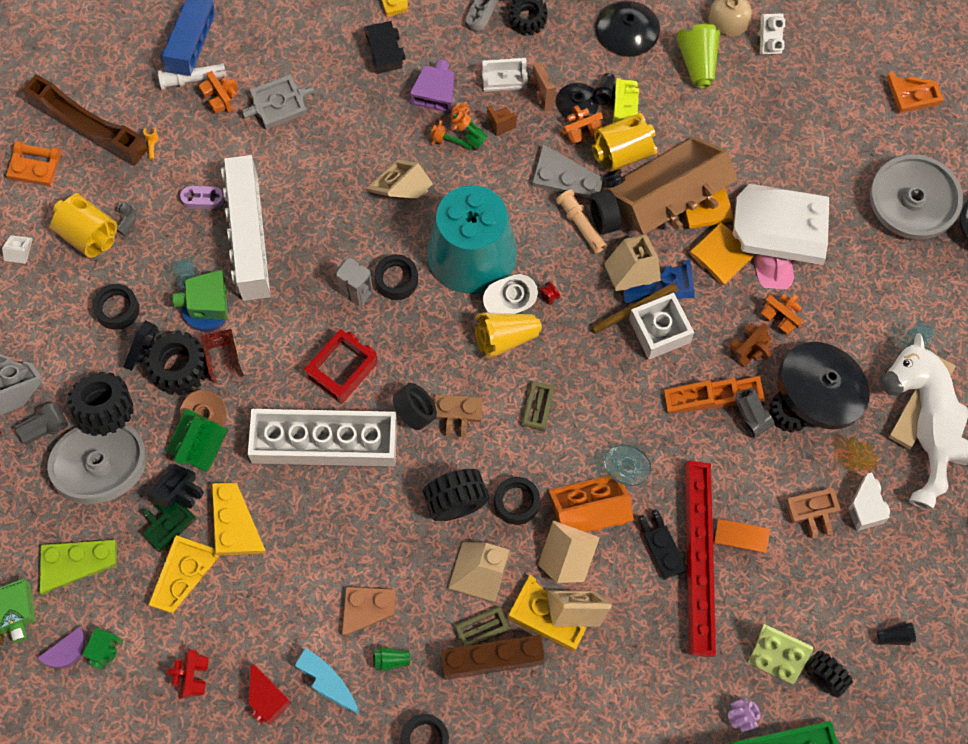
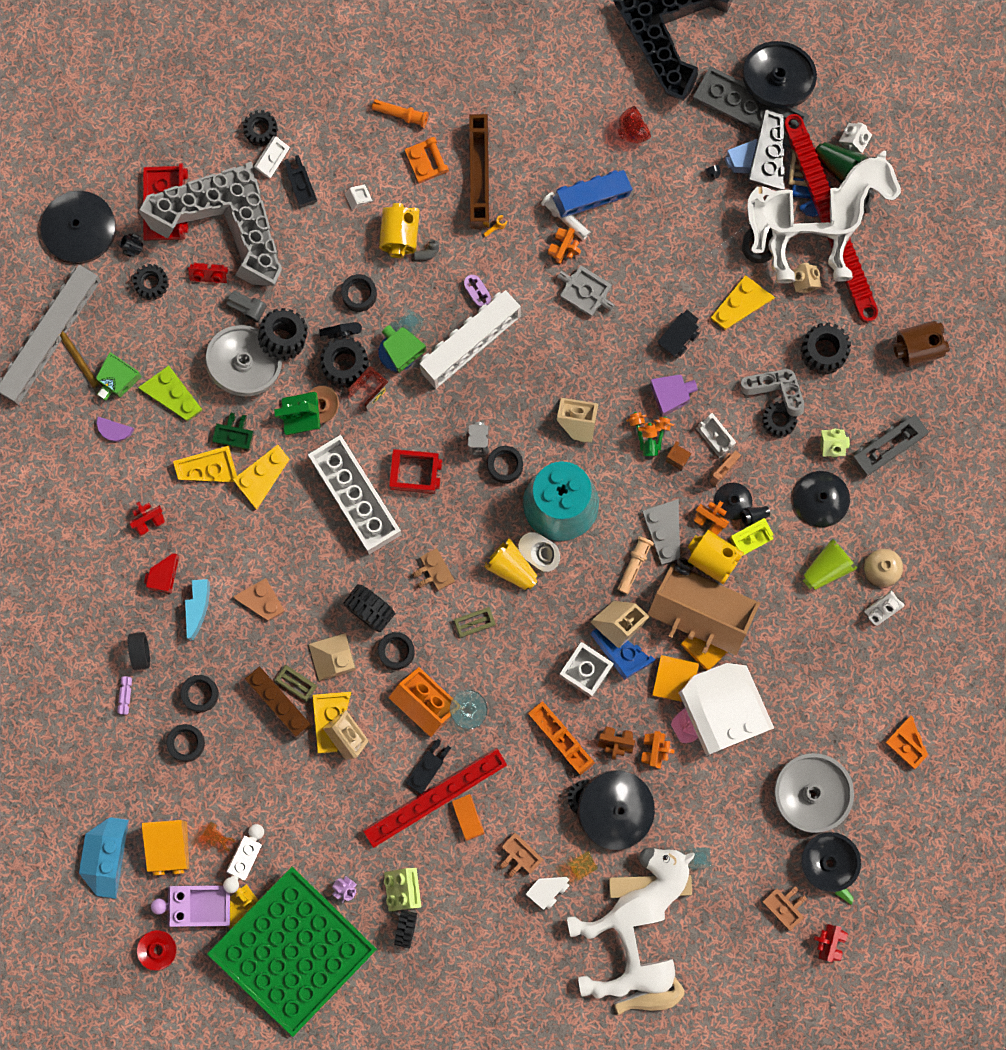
camera: 60 degrees right, 10 degrees up
green brick [82,628,124,670] -> none
black hinge [147,464,204,509] -> none
green cone [373,647,410,672] -> none
black tyre [393,383,437,430] -> none
tan slope [538,520,600,583] -> none
red bush [539,281,561,305] -> none
black tyre [590,189,621,235] -> none
pearl gold bar [592,282,678,334] -> none
dark grey piece [734,388,774,439] -> none
black cone [877,621,916,646] -> none

